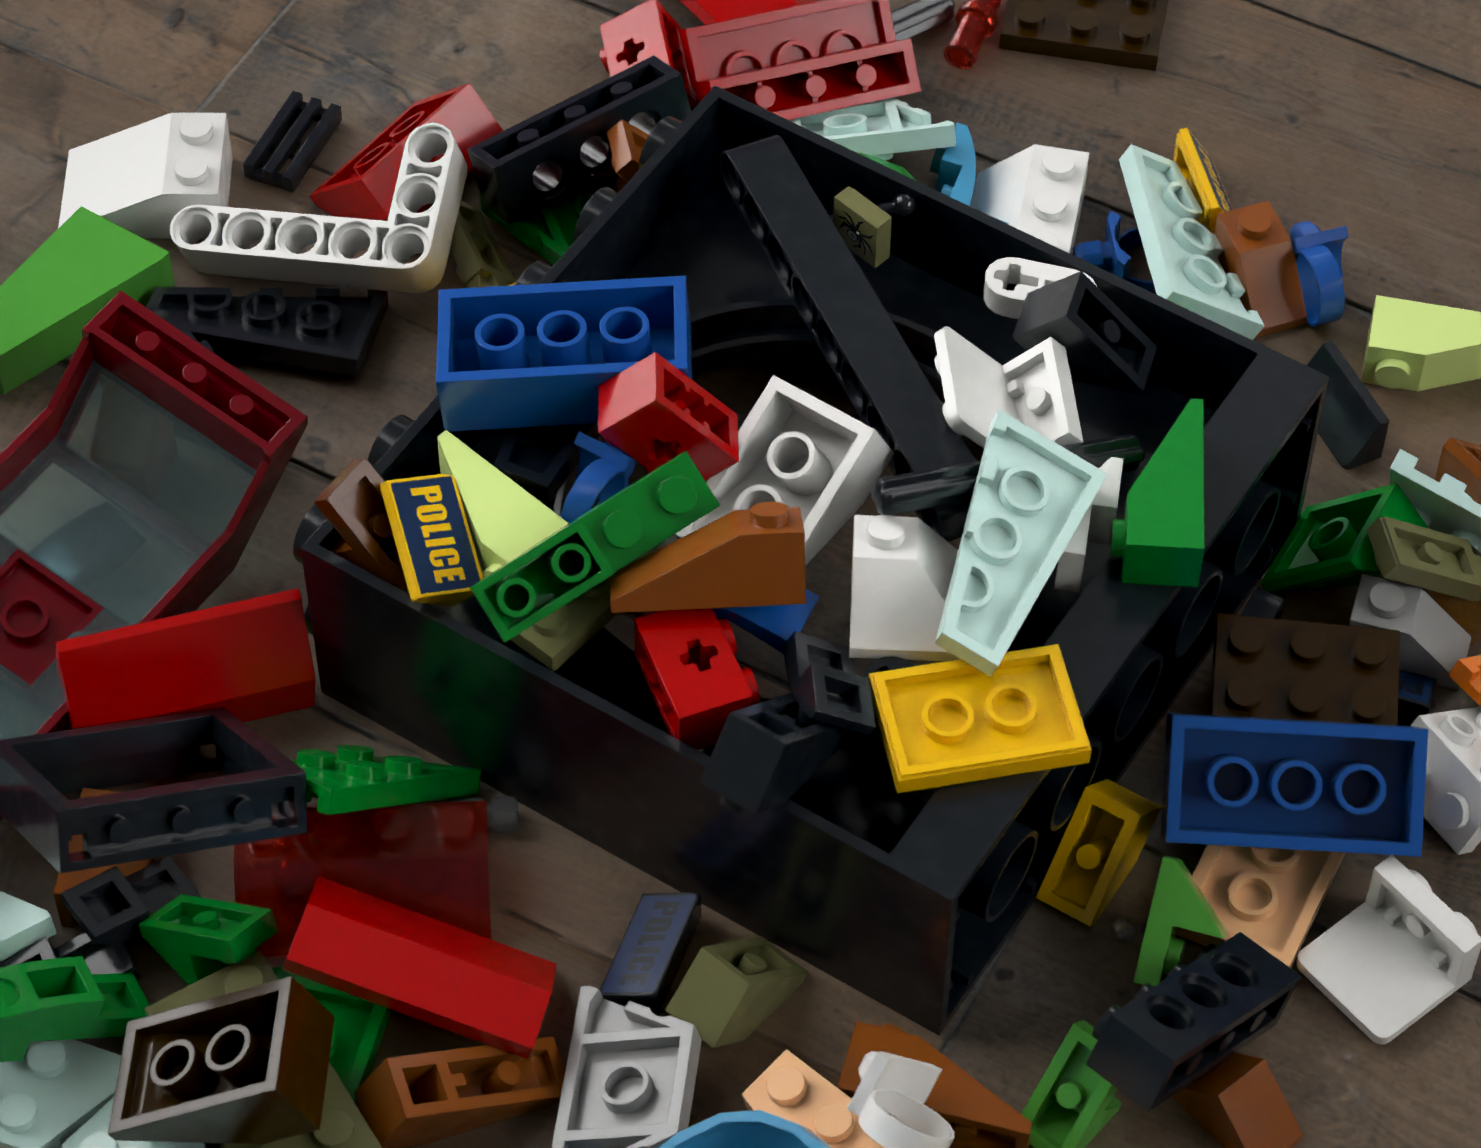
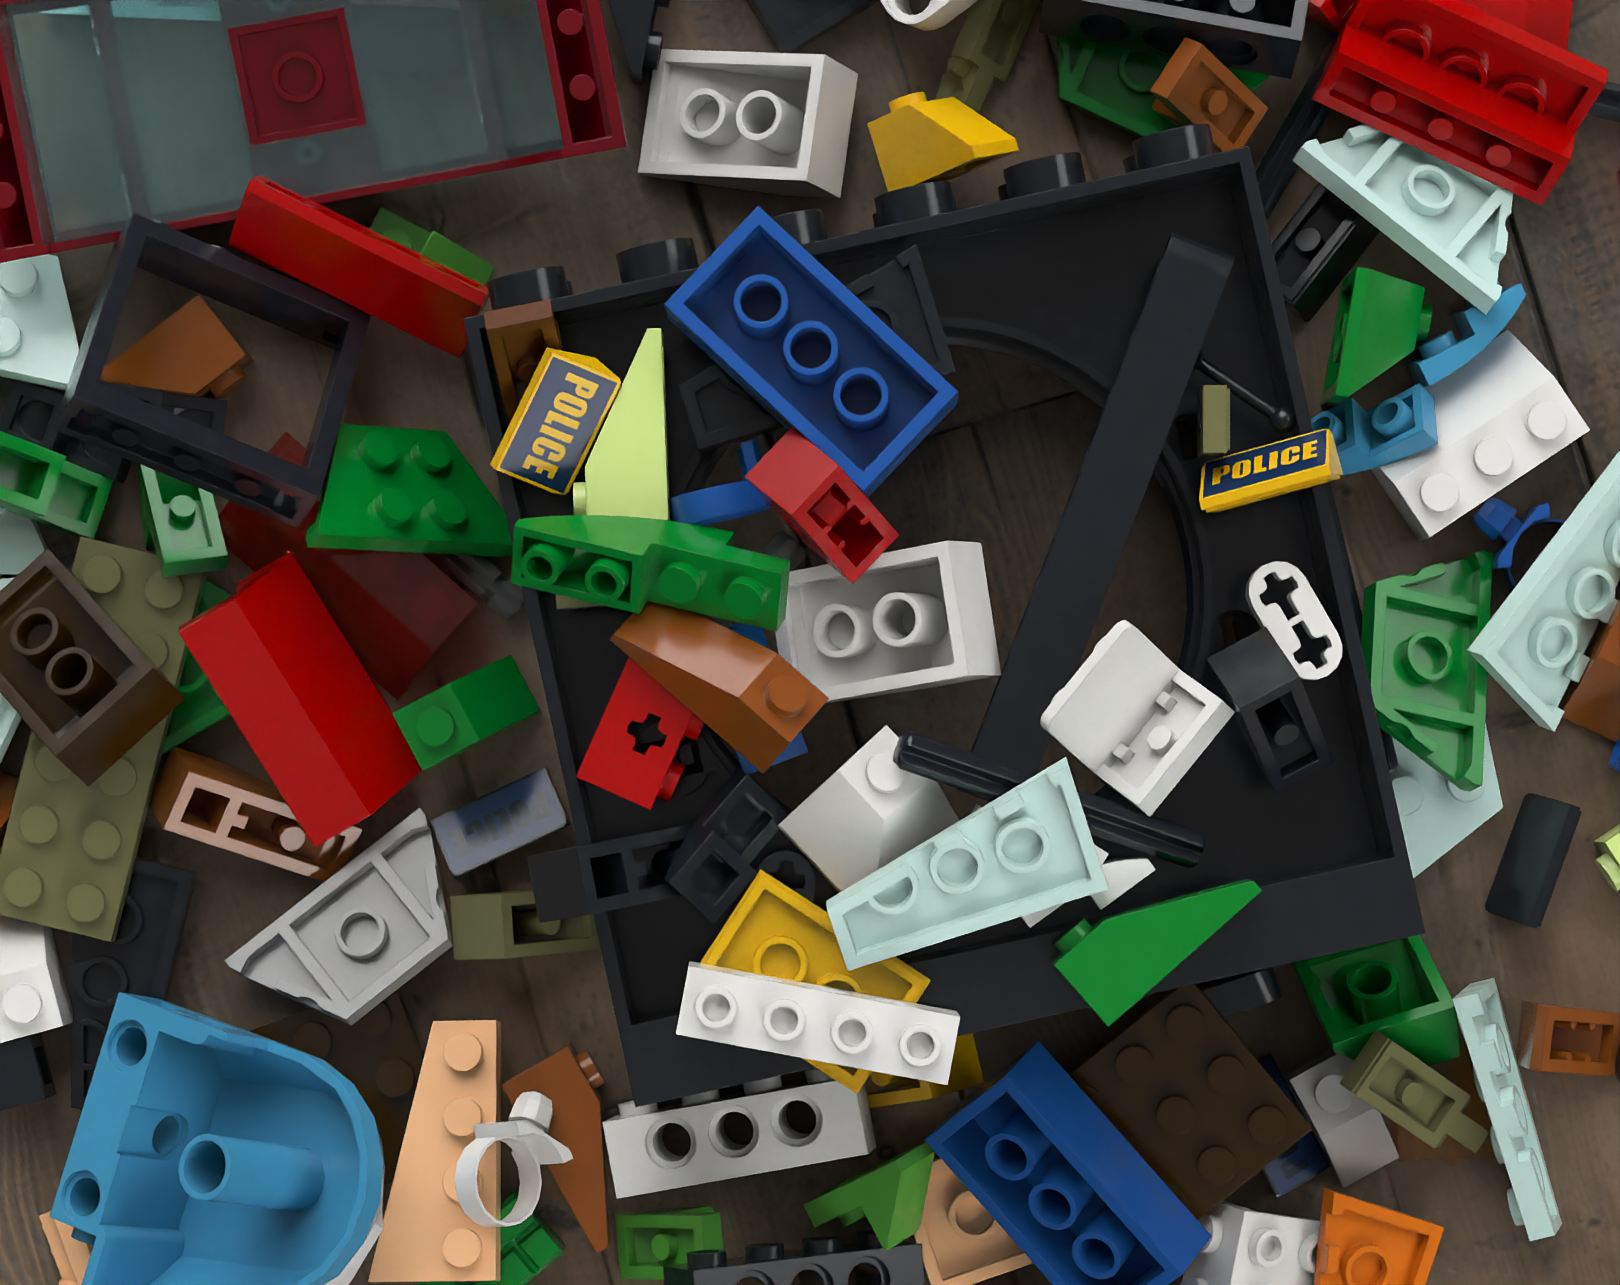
camera: 45 degrees right, 35 degrees up
none -> green slope [392,655,541,771]
none -> white brick [602,1068,877,1199]
none -> white slope [638,49,858,198]
none -> white brick [676,961,960,1085]
none -> slope [1199,429,1343,513]

